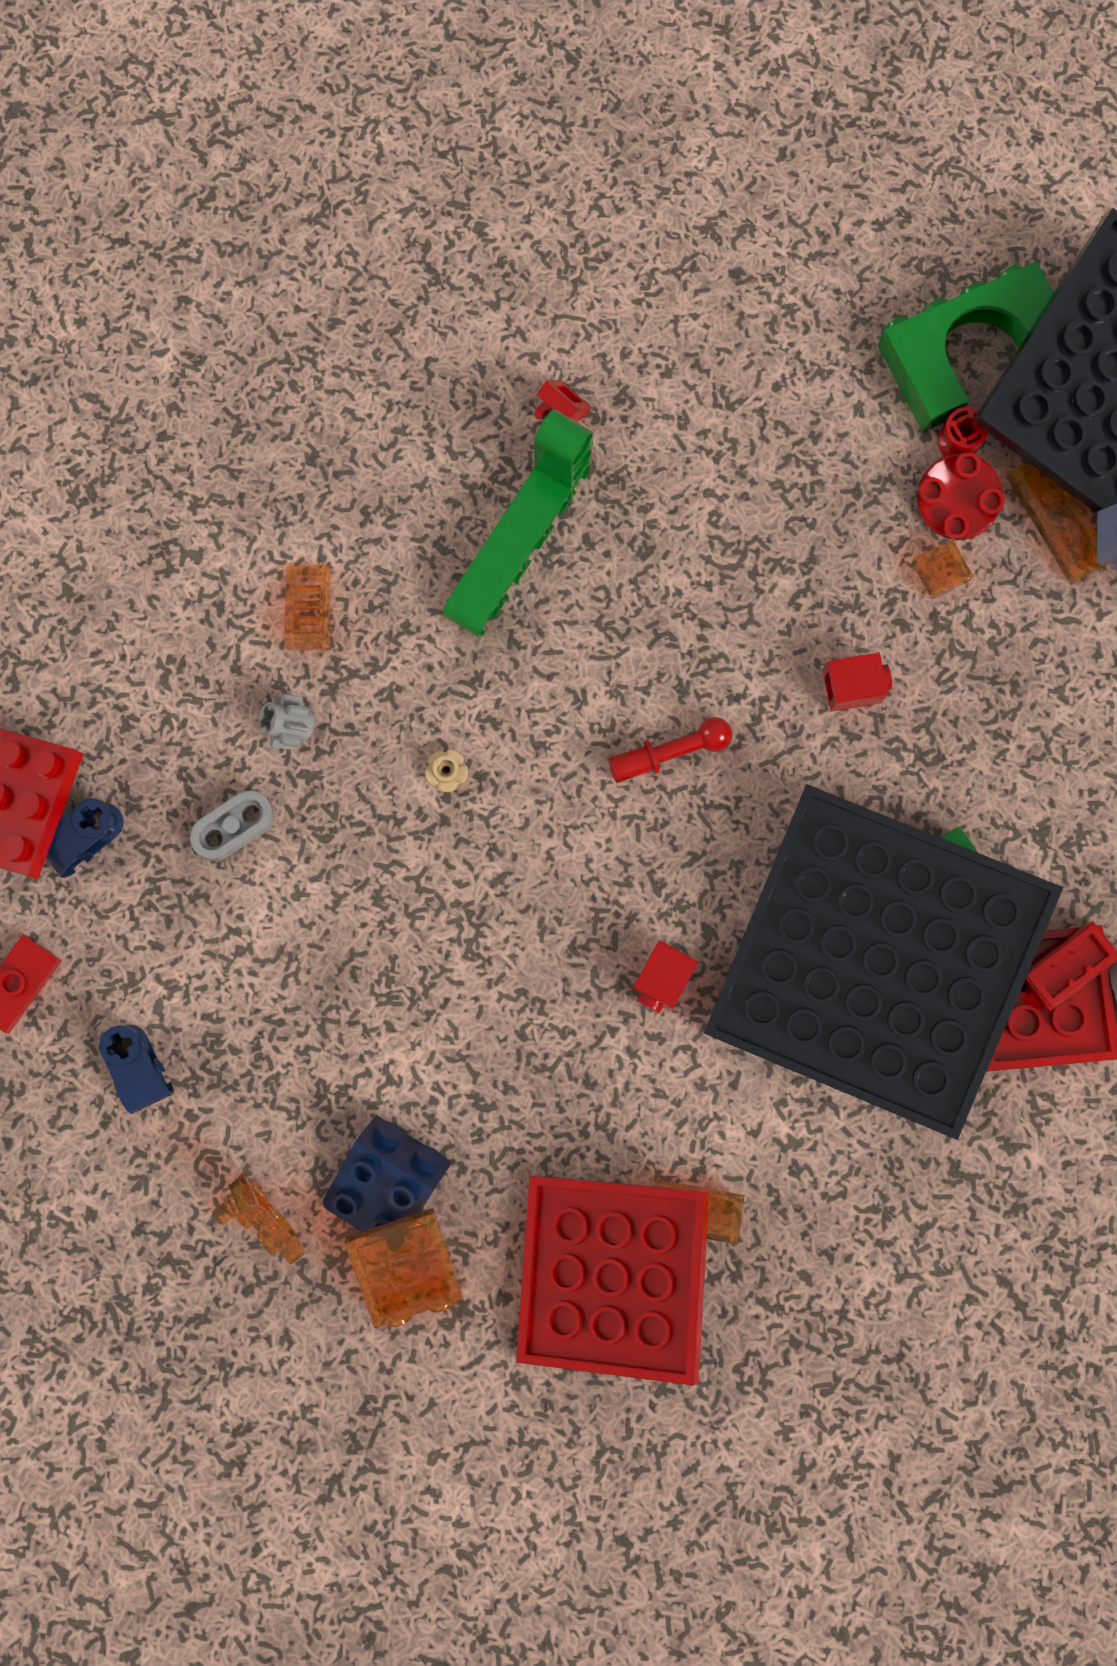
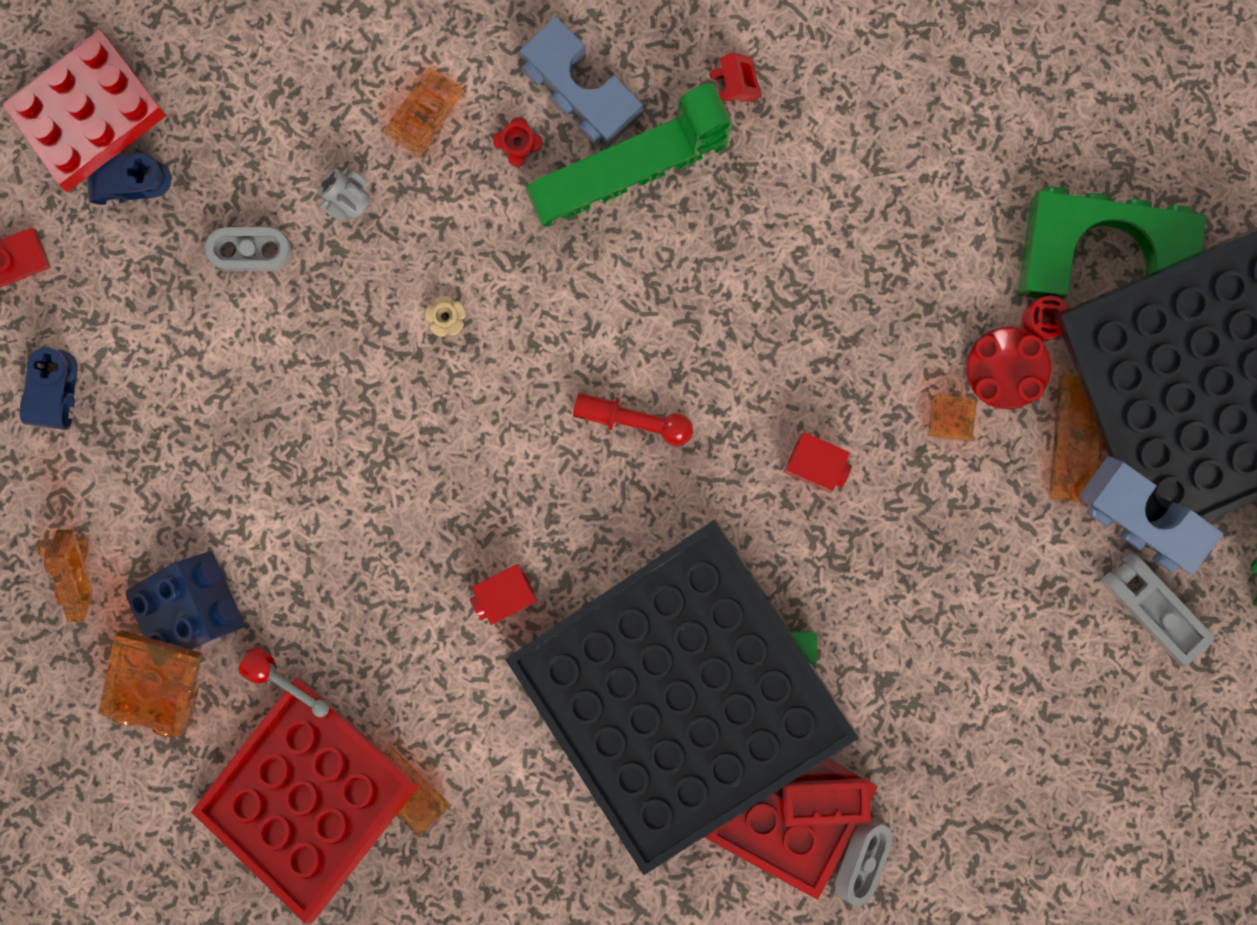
camera: 35 degrees right, 5 degrees up
none -> hinge [239,646,329,717]
none -> red plate [493,117,543,167]
none -> sand blue arch [520,16,643,148]

